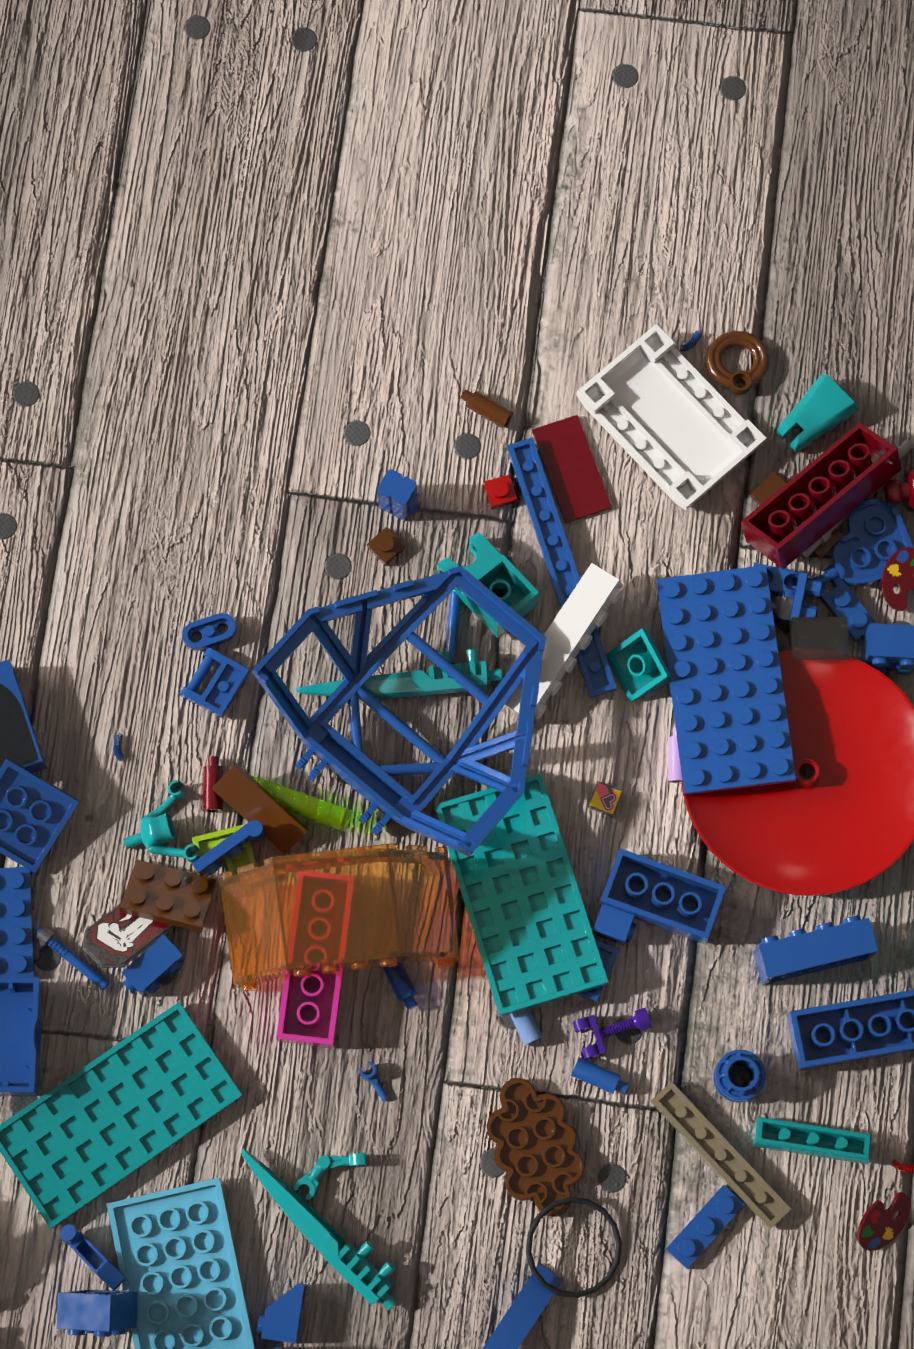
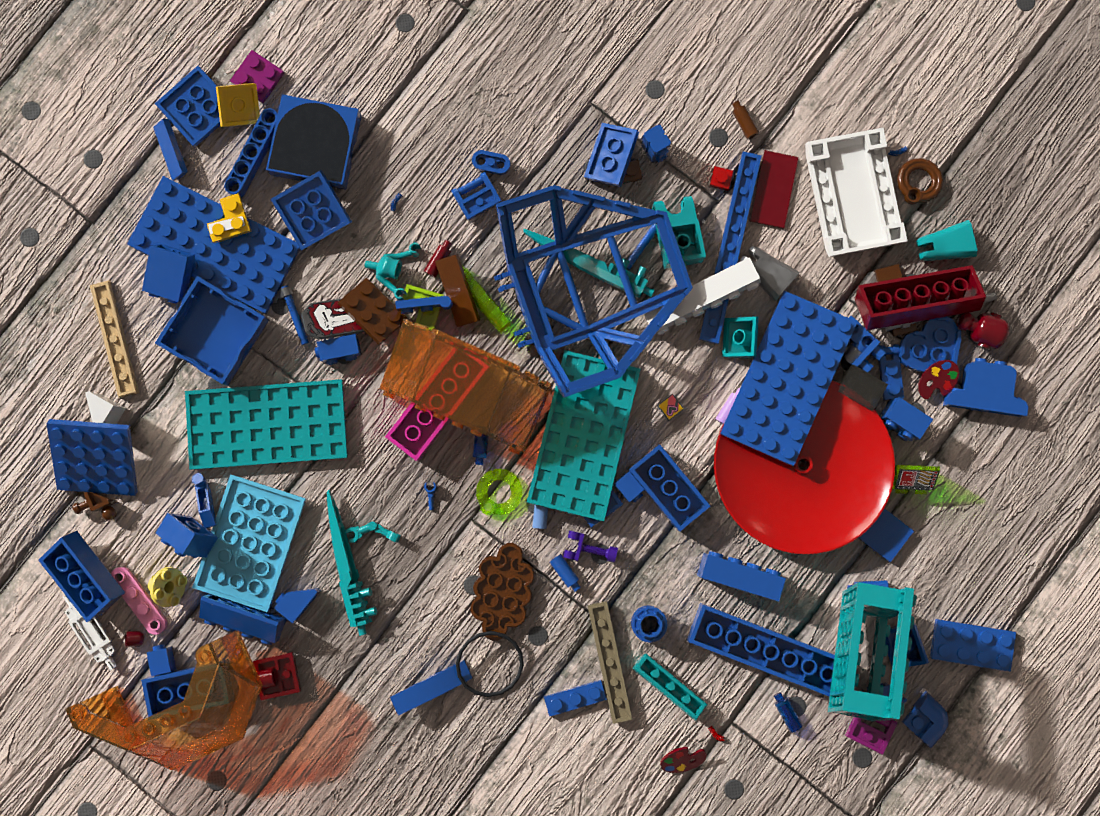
camera: 30 degrees right, 10 degrees up
none -> clear neon green piece [476,469,523,515]
none -> plate [584,123,639,187]
none -> flat silver piece [740,246,800,301]

